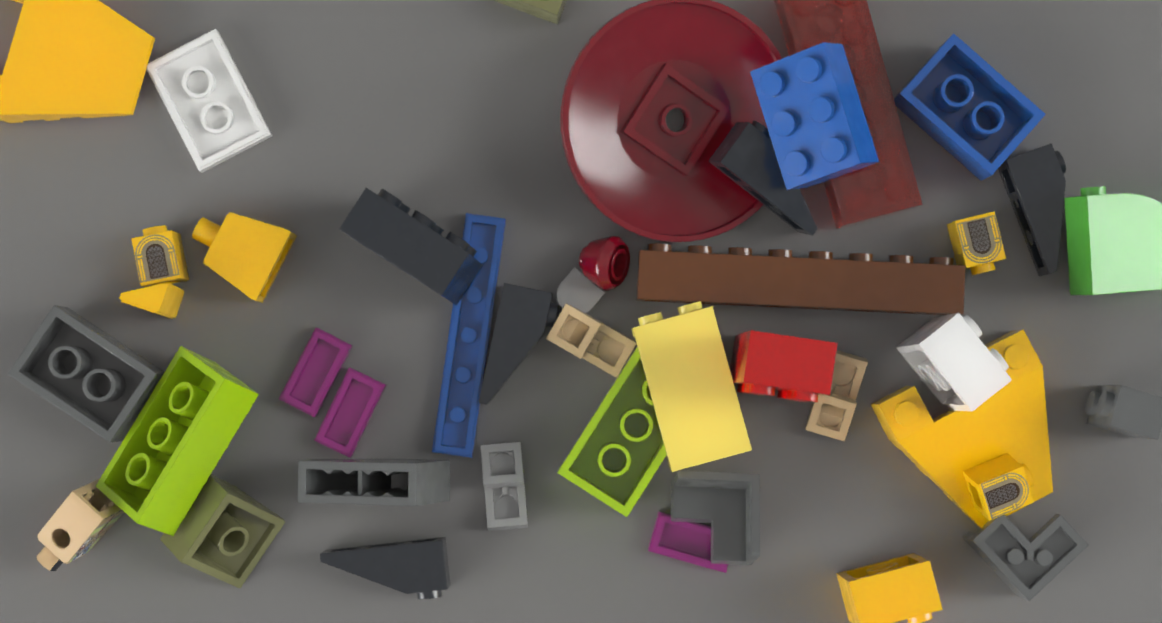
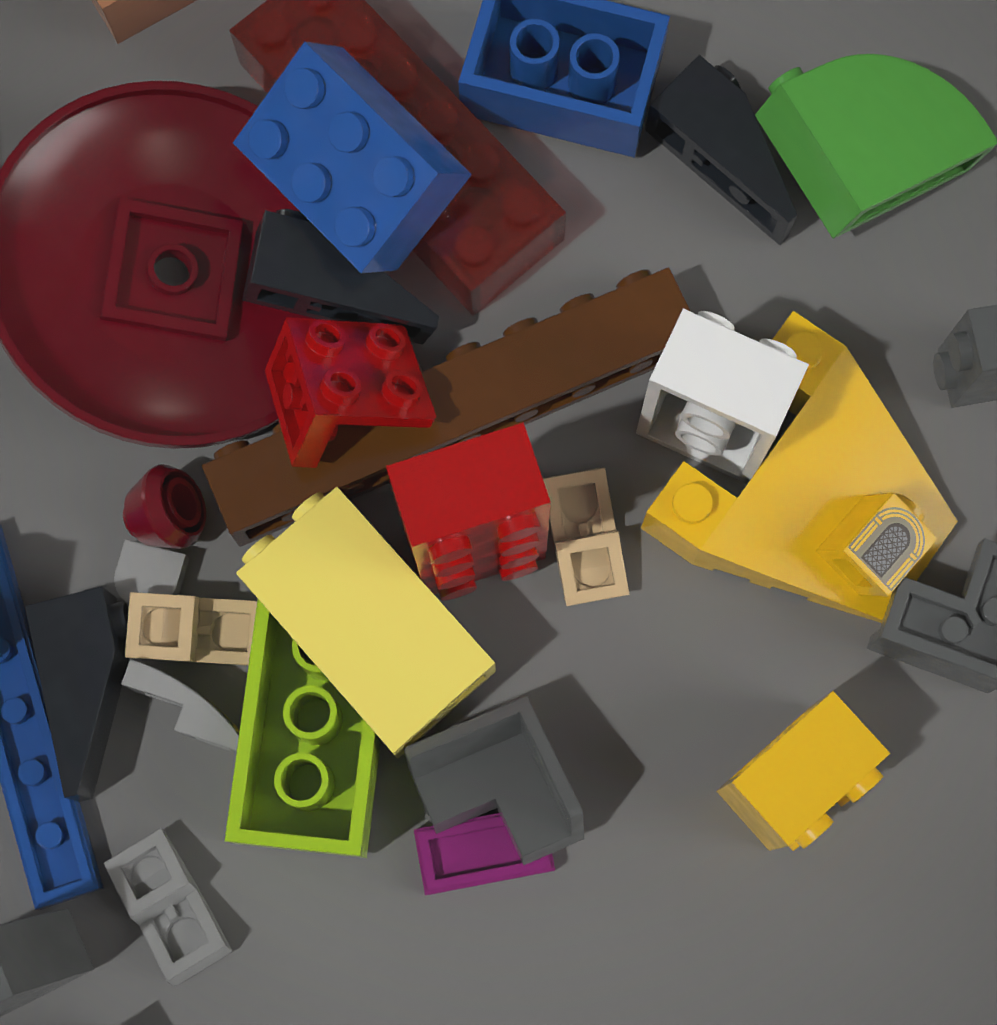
camera: 20 degrees left, 10 degrees down
brick [947,211,1006,275] -> none
none -> light grey slope [121,659,240,753]
none -> red bracket [265,317,436,468]

